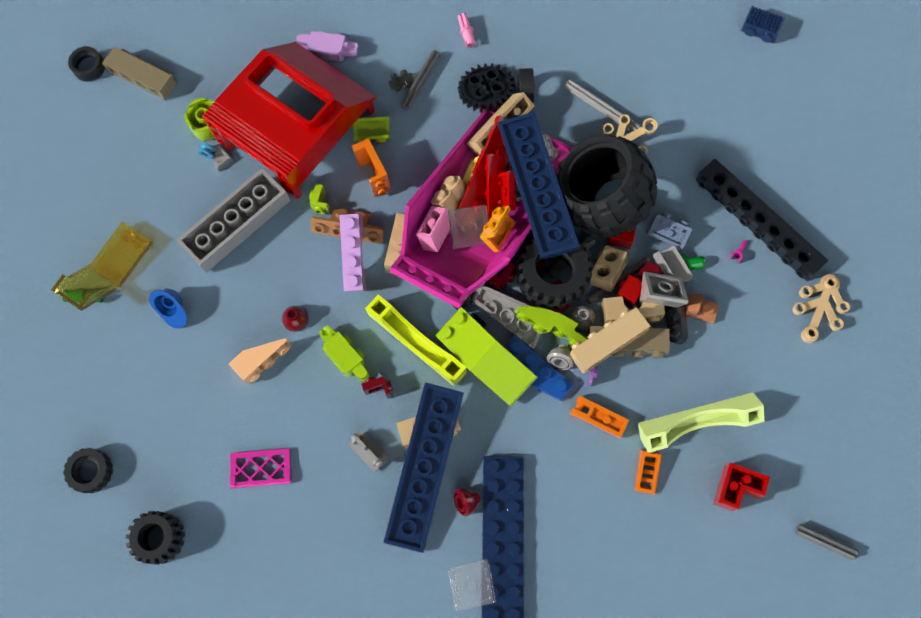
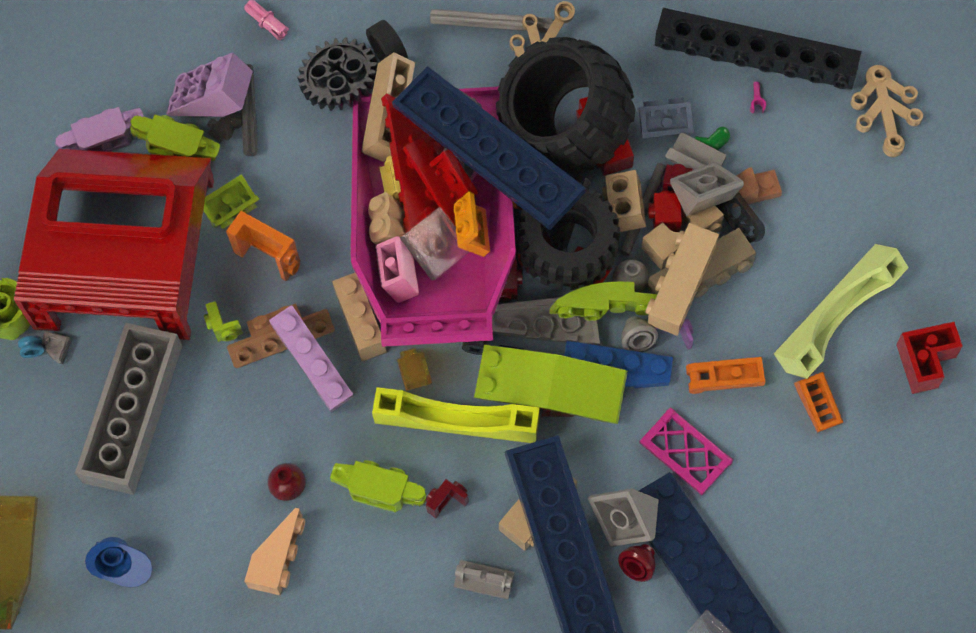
camera: 35 degrees left, 5 degrees down
none -> lime hinge [130,114,220,161]
none -> lavender slope [166,52,253,117]
none -> clear yellow slope [395,348,432,391]
none -> light grey slope [588,488,659,547]
none -> dark pink window [639,407,733,495]

